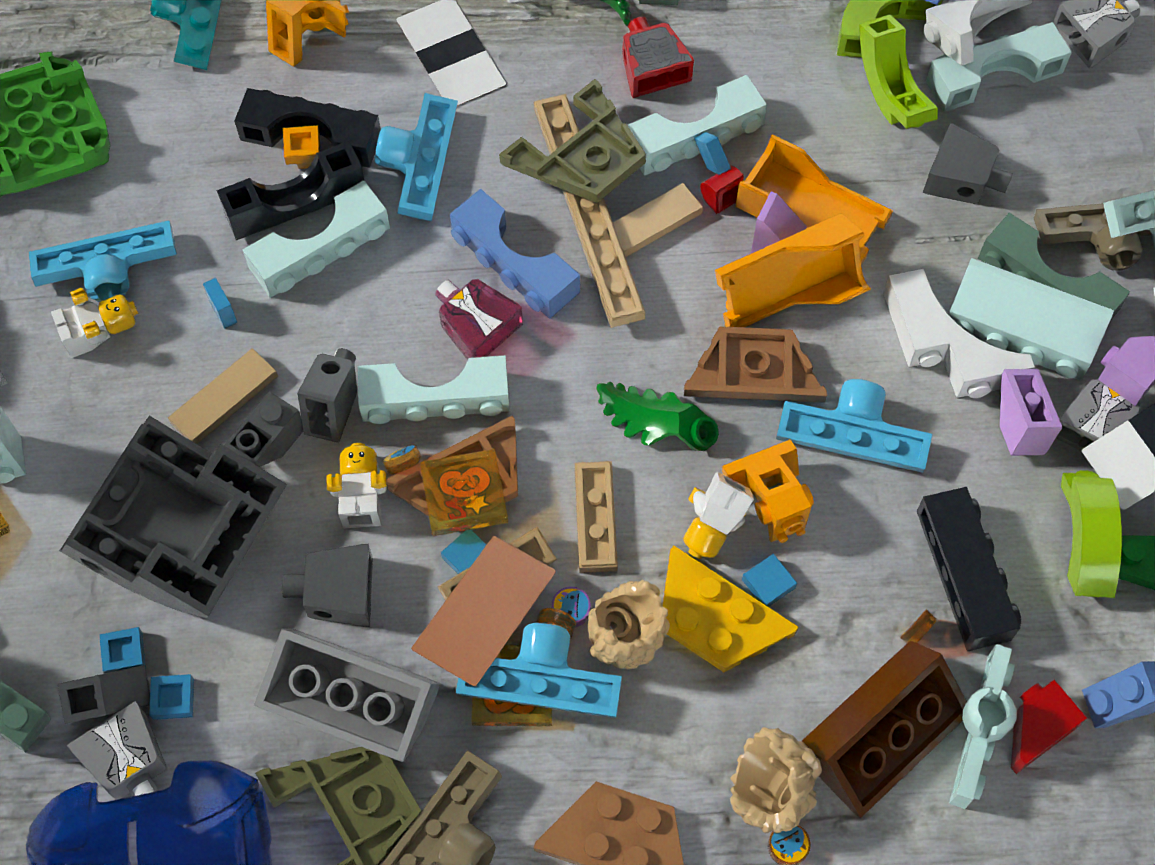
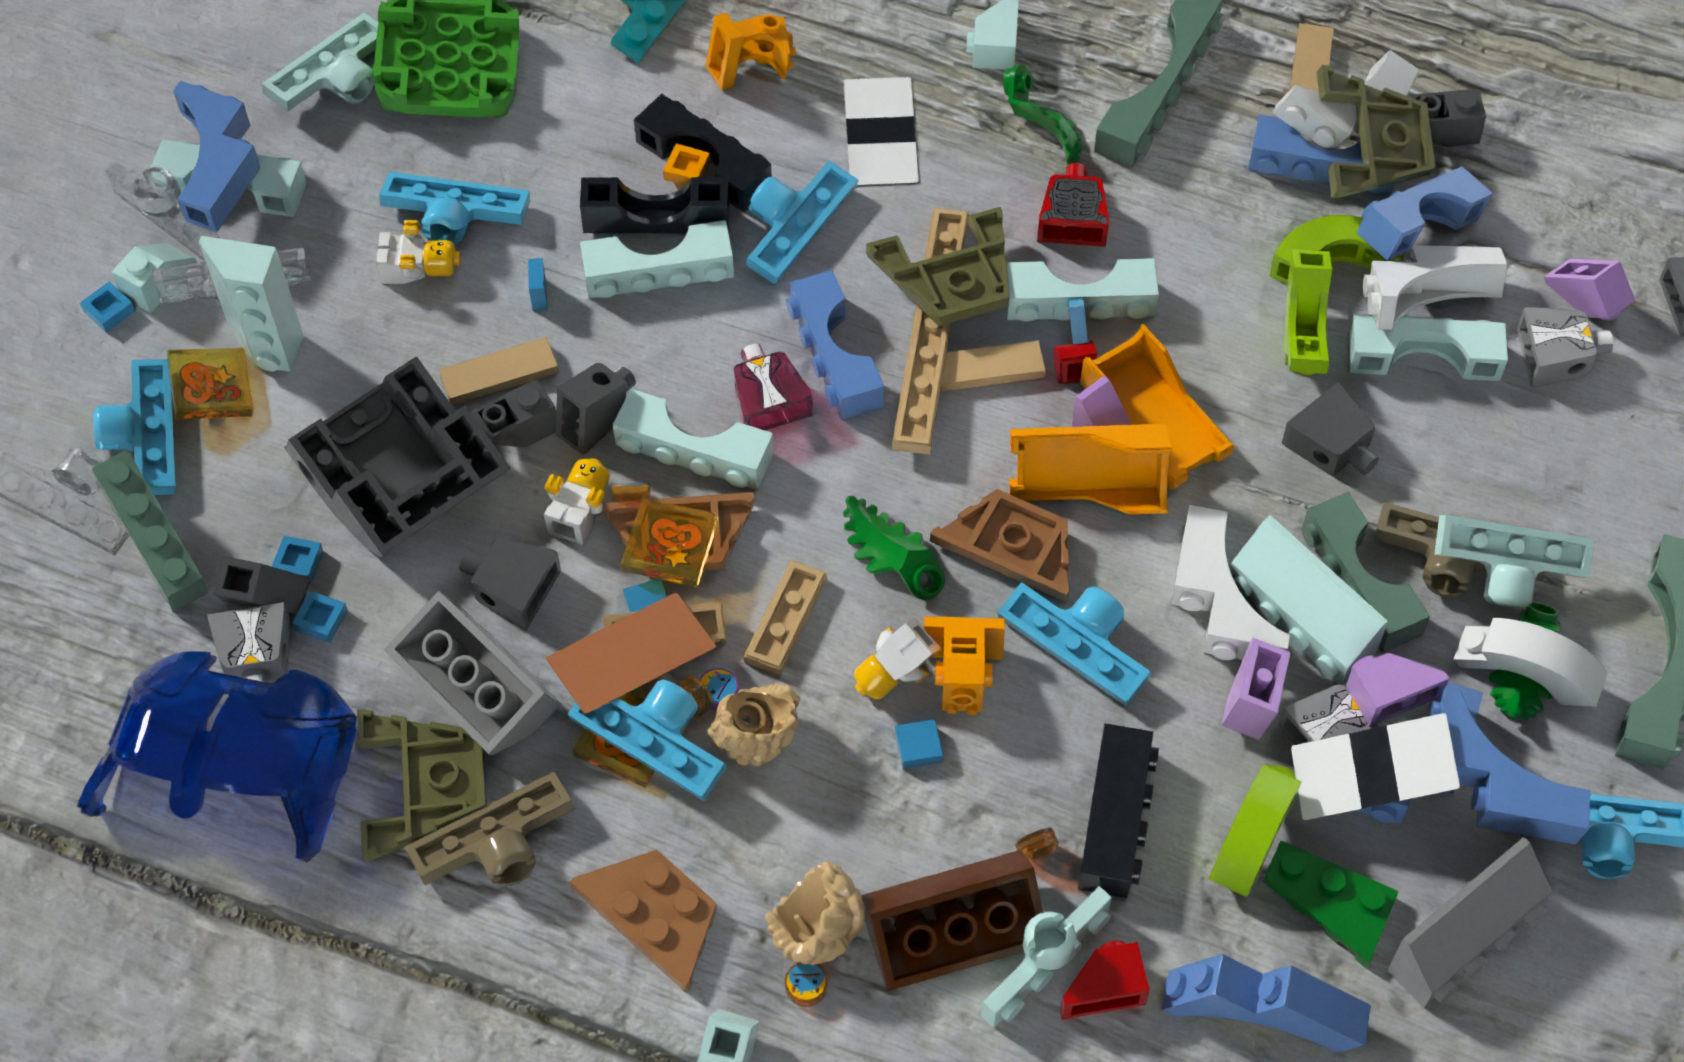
camera: 25 degrees right, 5 degrees down
yellow wing [662,545,799,673] -> none

